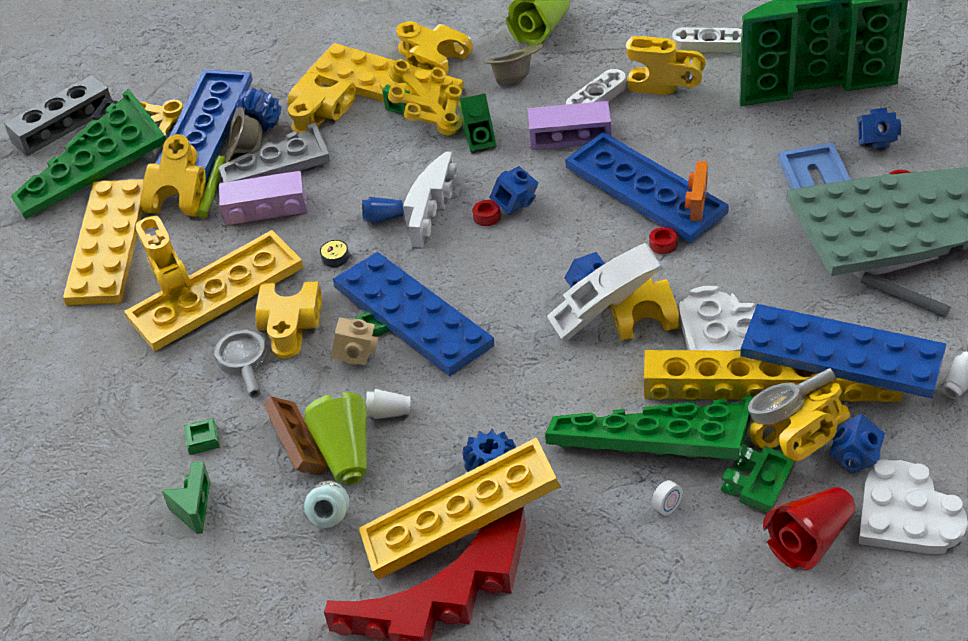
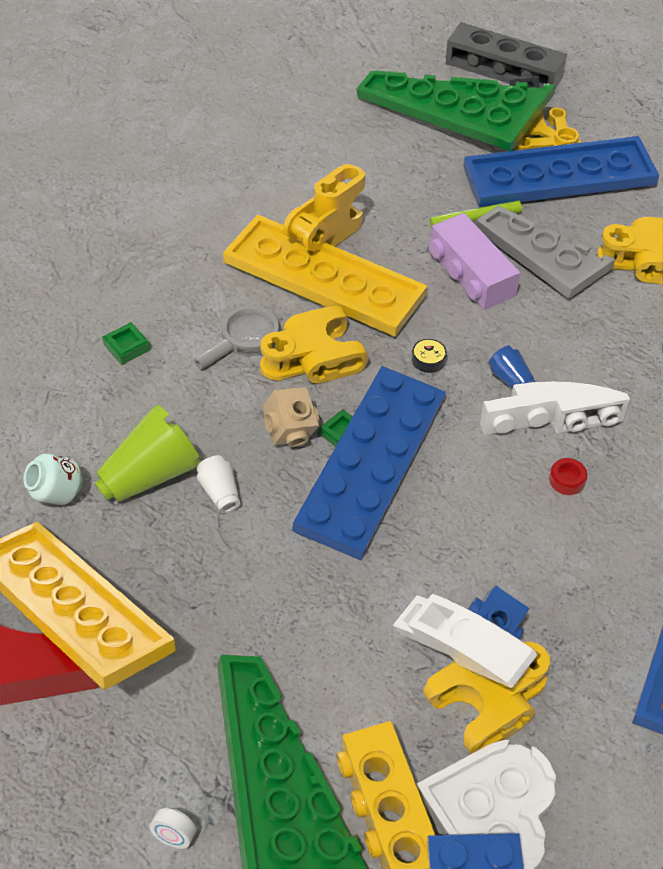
camera: 60 degrees right, 5 degrees up
yellow plate [63,179,144,306] -> none
yellow piece [140,134,206,217] -> none
green slope [162,462,210,534] -> none
dark tan piece [225,107,262,163] -> none
blue gear [235,87,282,132] -> none
dark orange plate [264,396,328,475] -> none
blue gear [462,428,516,472] -> none
blue brick [489,166,539,215] -> none
red tile [649,227,678,254] -> none

